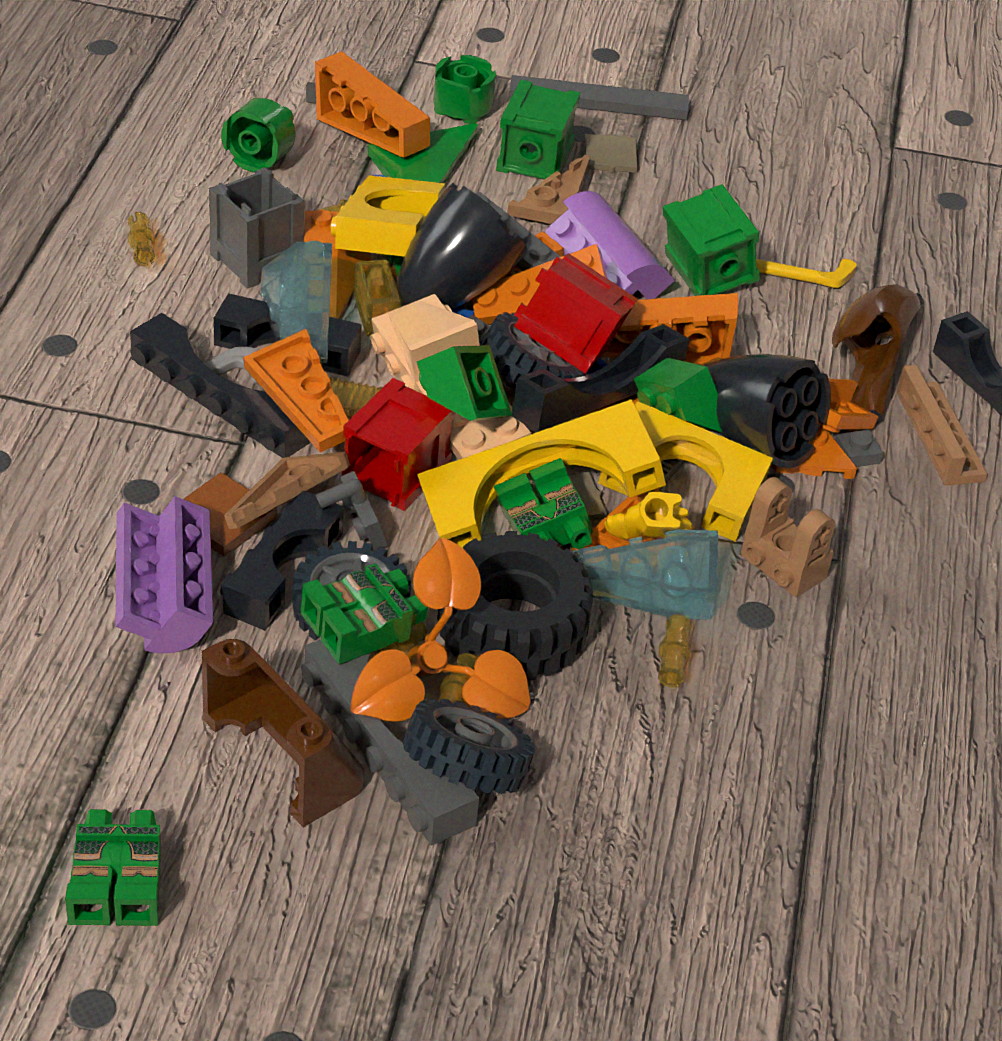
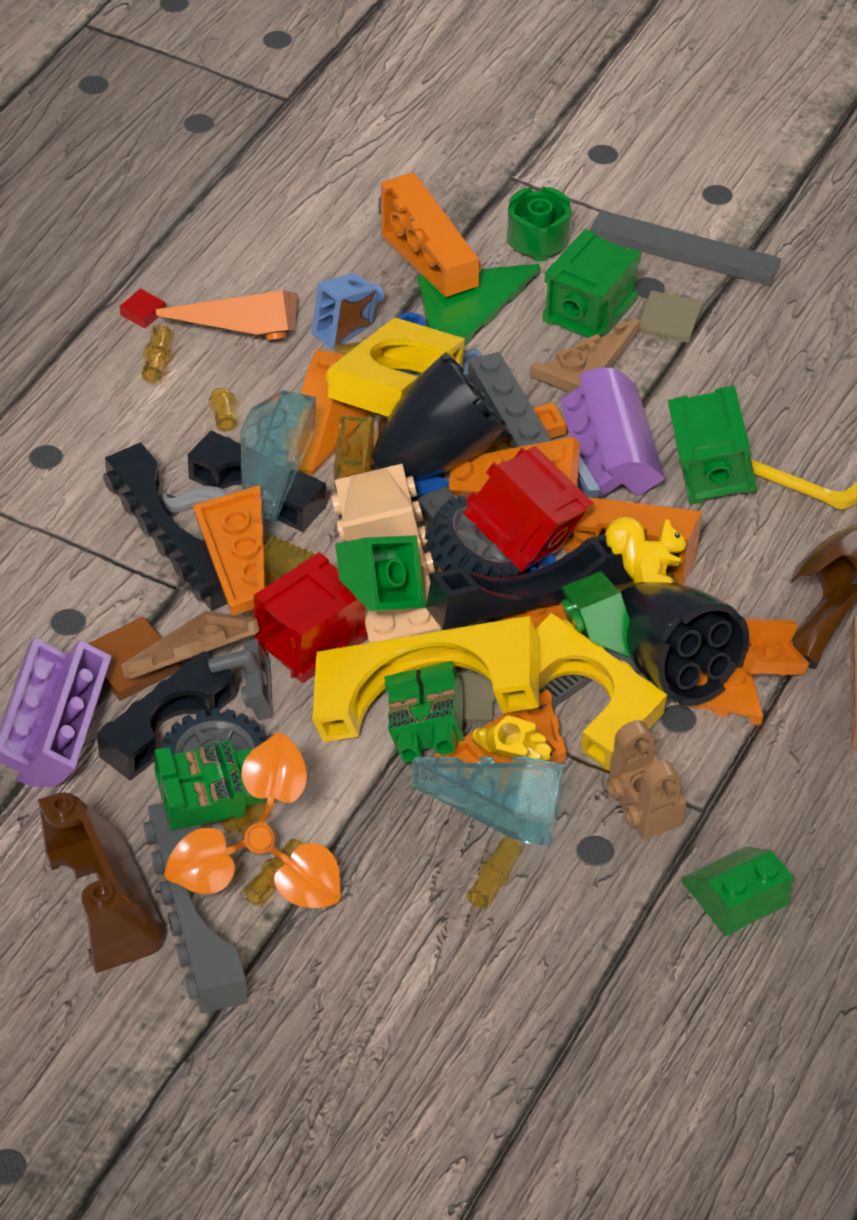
camera: 20 degrees right, 5 degrees up
dark grey container [209,167,305,289] -> none
green brick [221,98,296,172] -> none
black wheel [403,699,535,794] -> none
black tyre [437,531,594,680] -> none
dark grey plate [835,430,883,467] -> none
none -> red tile [119,288,166,329]
none -> orange wedge [156,290,297,341]
none -> clear yellow pin [208,387,238,432]
none -> medium blue torso [311,273,384,350]
none -> yellow animal [605,516,686,585]
none -> green slope [681,846,794,936]

